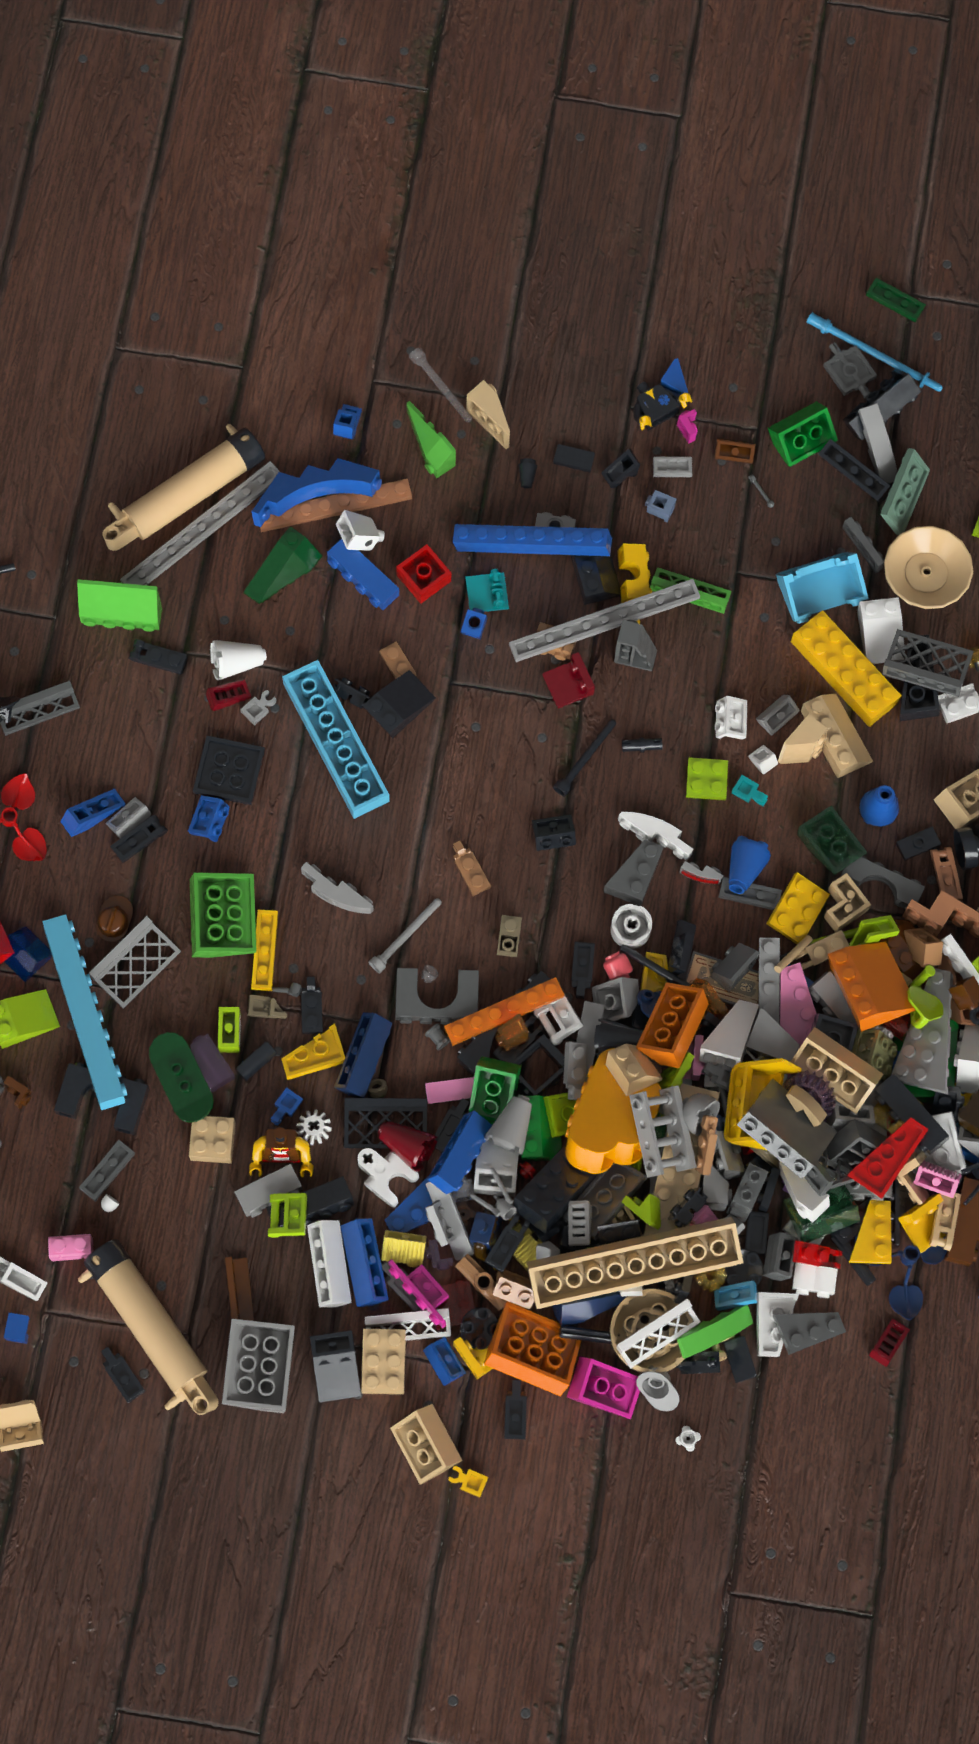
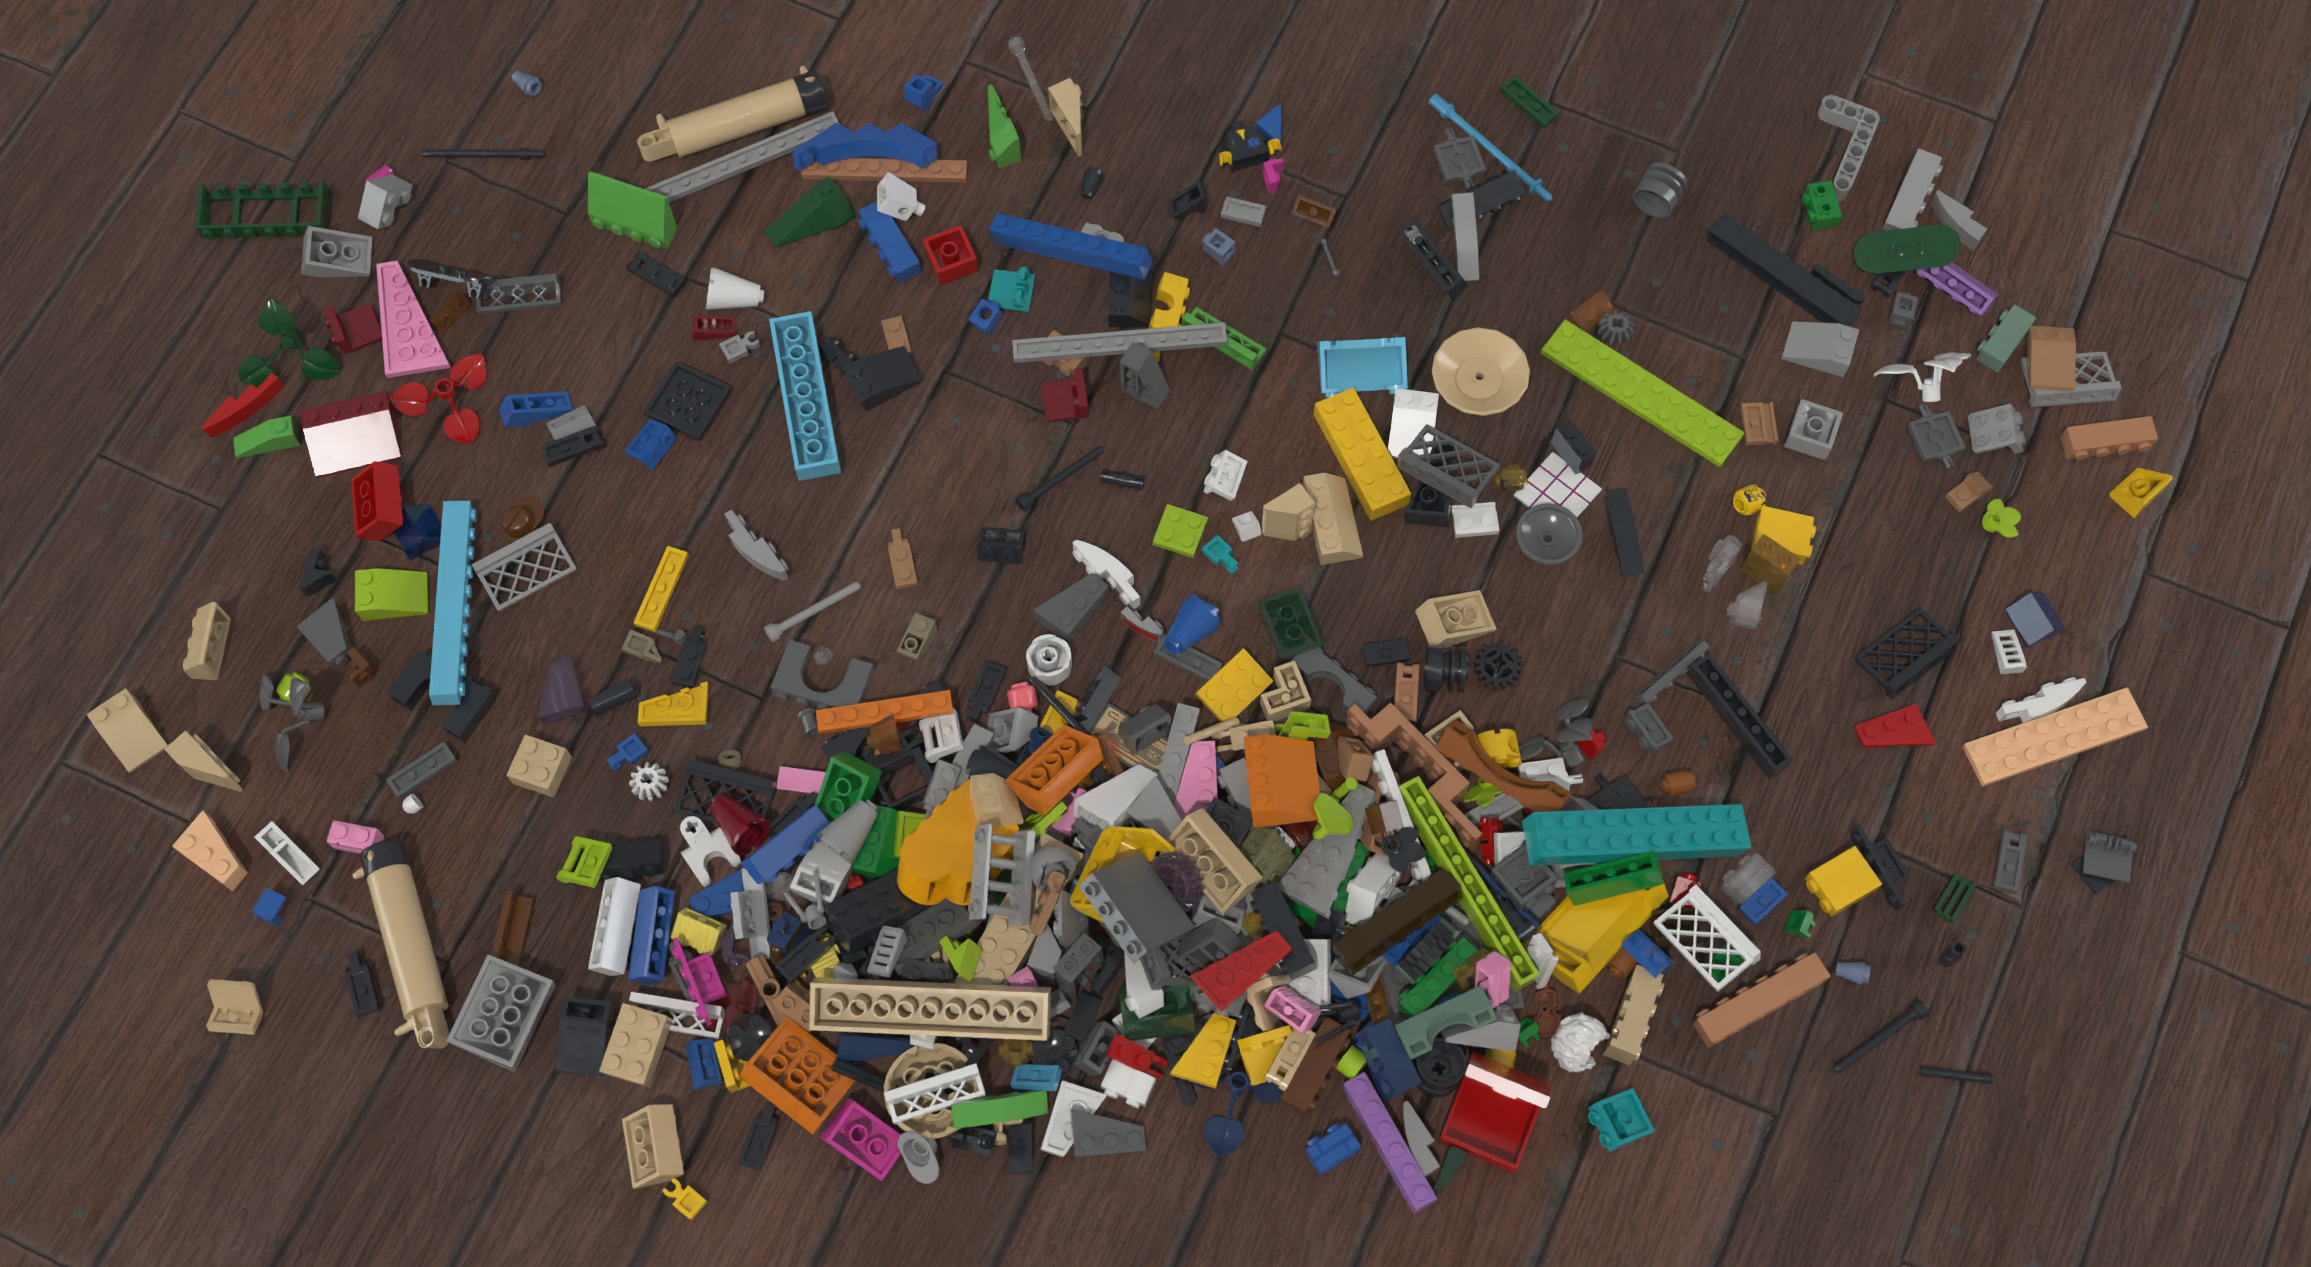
camera: 20 degrees right, 5 degrees down
dark green piece [149,1032,214,1123] -> none
bright green slope [190,873,256,958] -> none
lime brick [218,1007,241,1053] -> none
light grey brick [235,1164,302,1217] -> none
torso [249,1127,314,1177] -> none
dark blue brick [334,1012,393,1098] -> none
black tile [553,444,595,473] -> none
black hinge [667,1188,708,1228] -> none
white plate [676,1426,701,1451] -> none
light grey slope [756,695,800,736] -> none
green slope [768,401,838,467] -> none
tan slope [786,1085,827,1127] -> none
dark grey plate [843,517,884,573] -> none
blue cone [859,785,899,827] -> none
dark red slope [869,1318,910,1367] -> none
sand green plate [880,448,930,535] -> none

